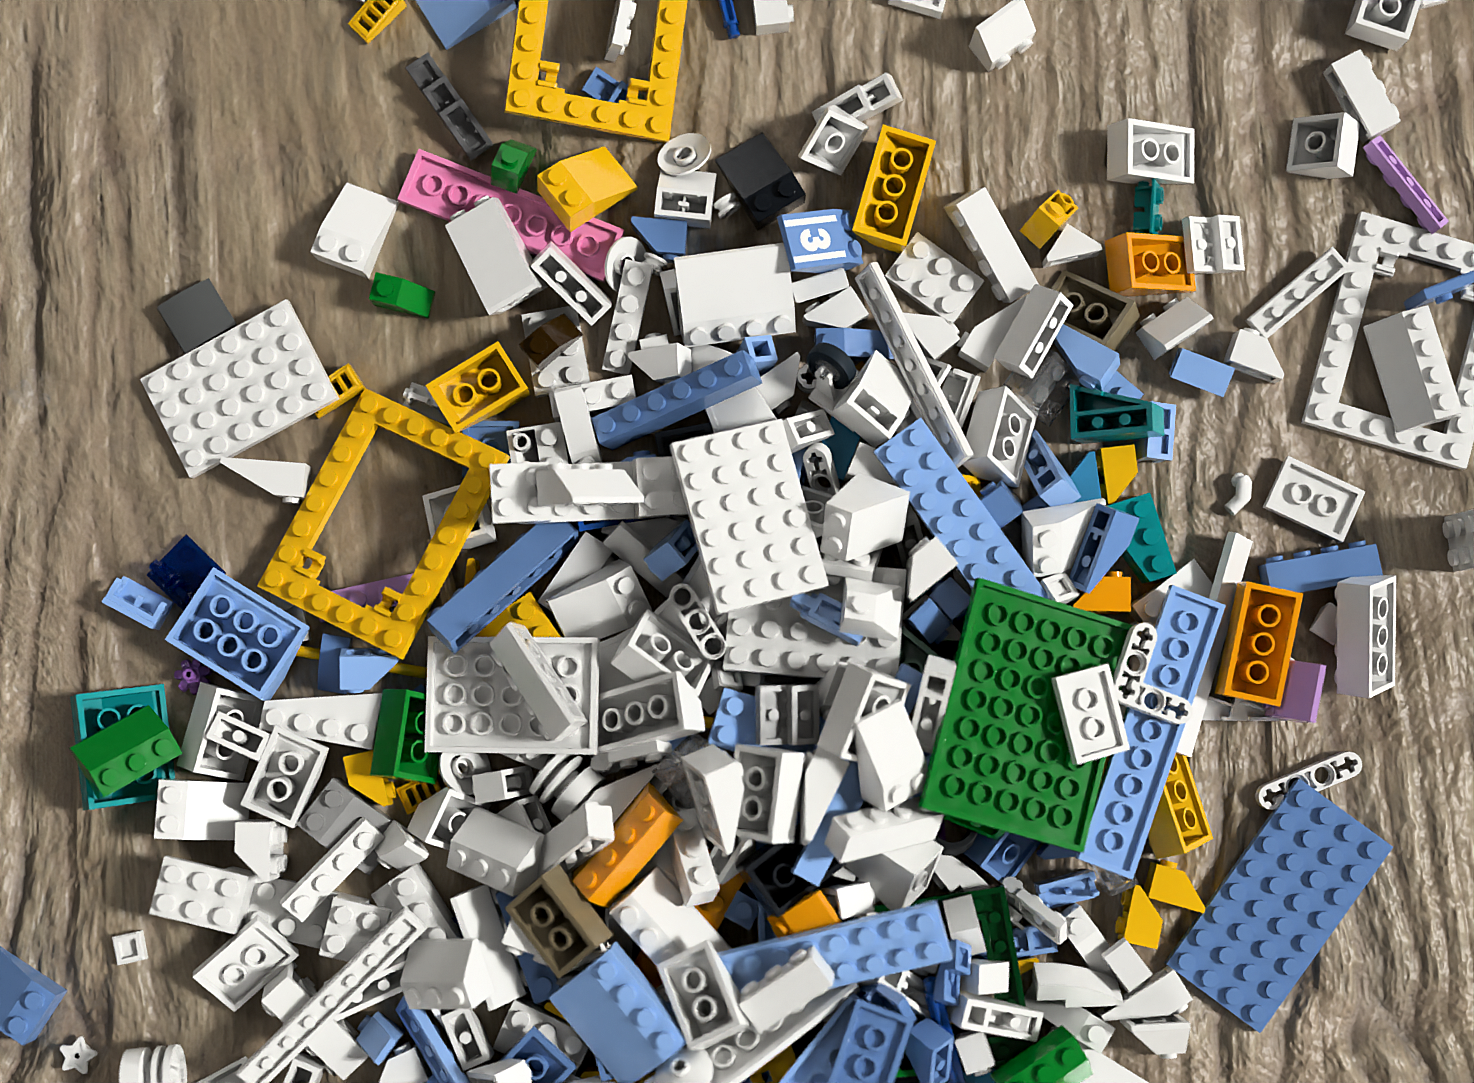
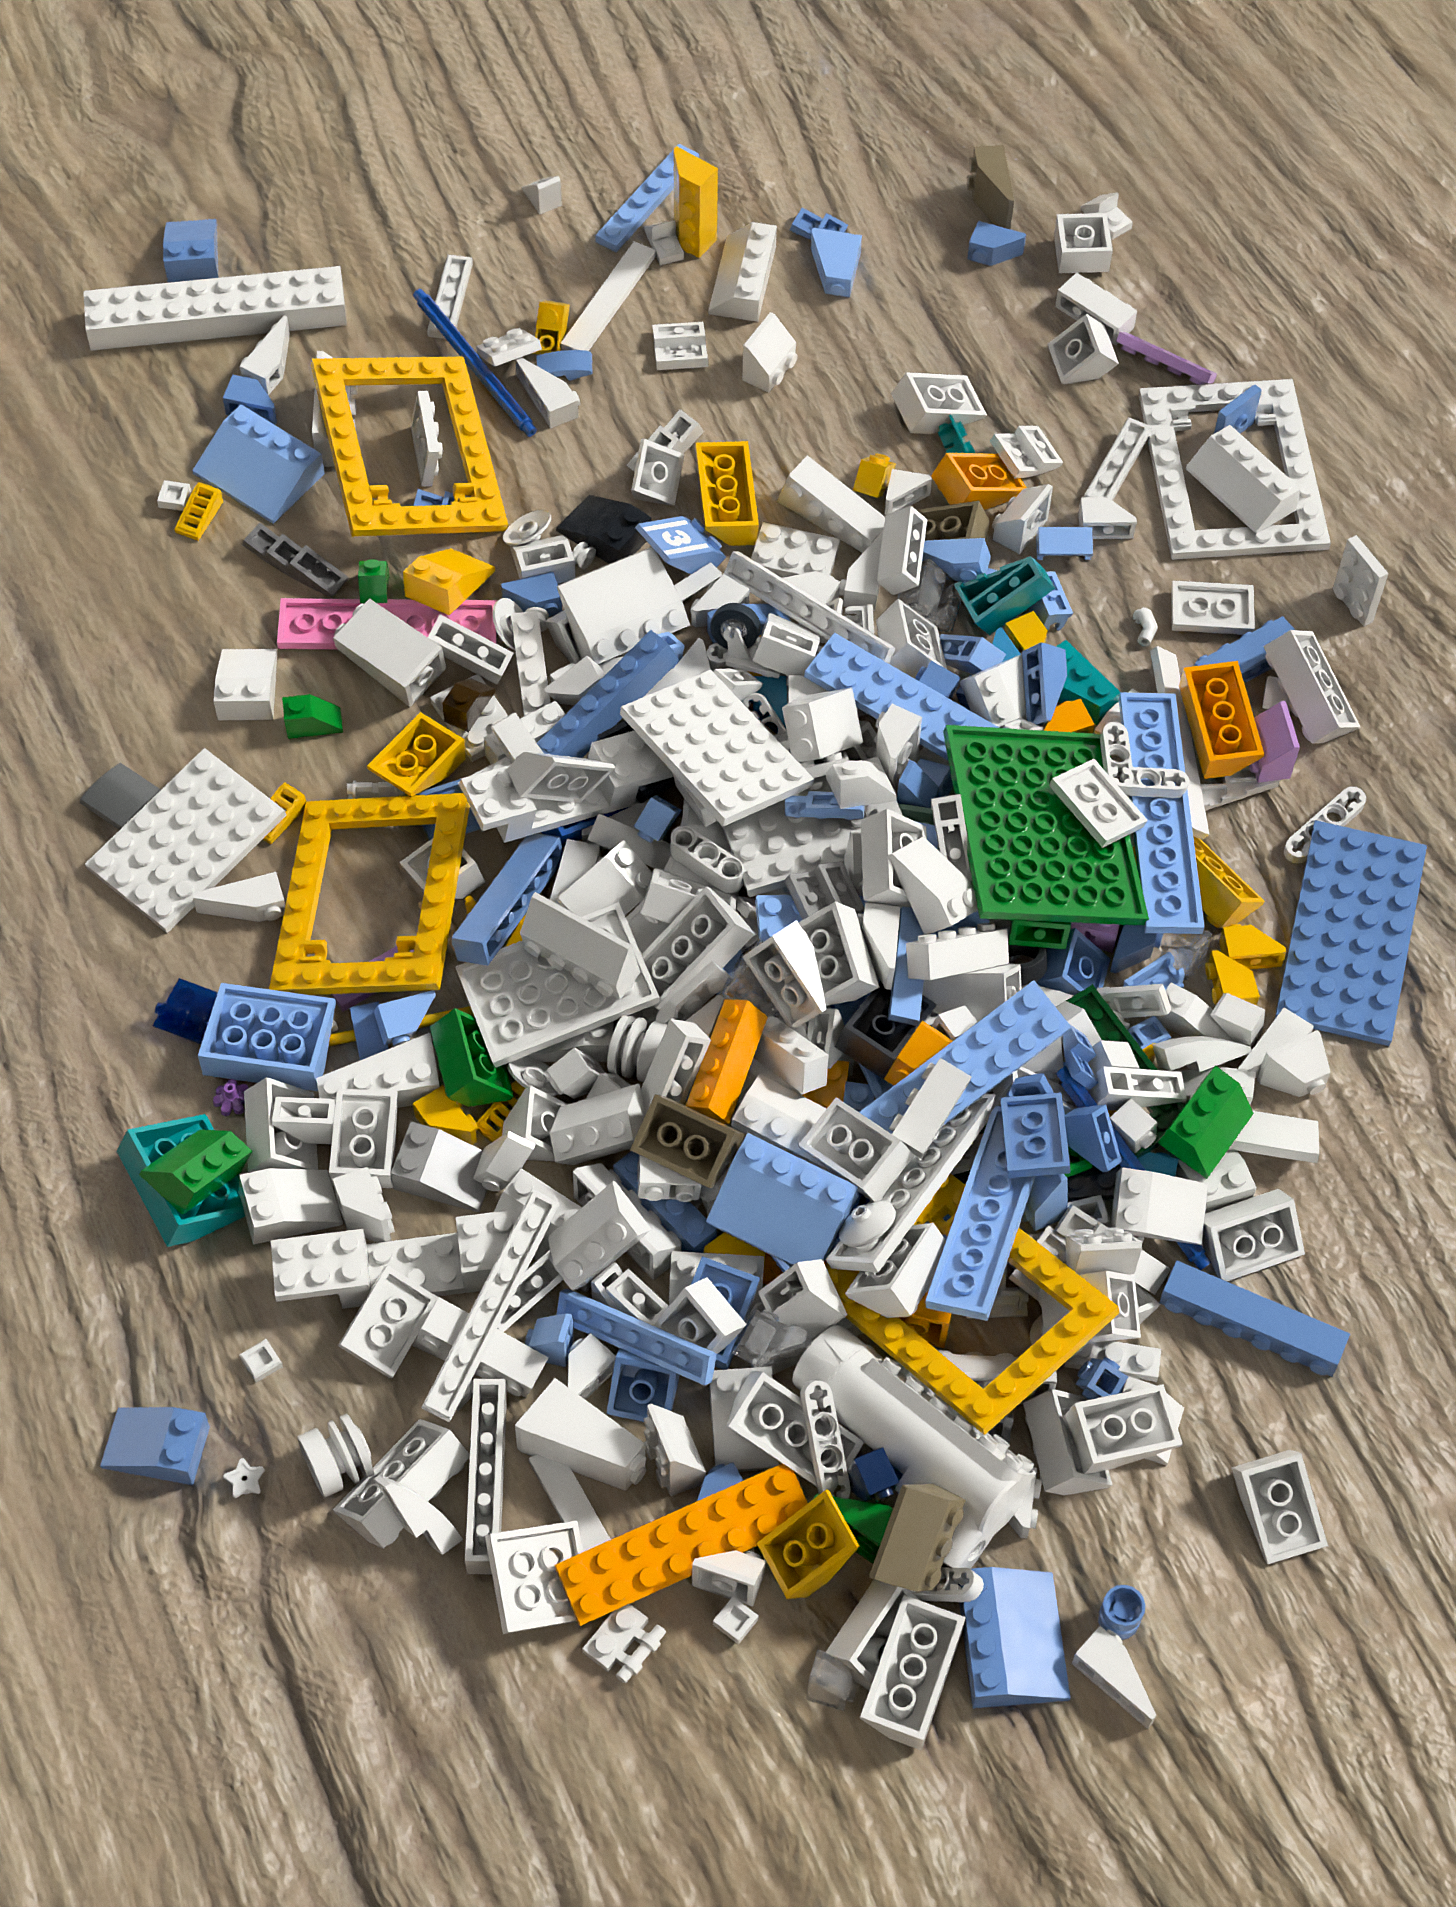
camera: 20 degrees left, 25 degrees down
light blue hinge [102,576,175,630] -> none
white plate [280,816,385,922] -> none

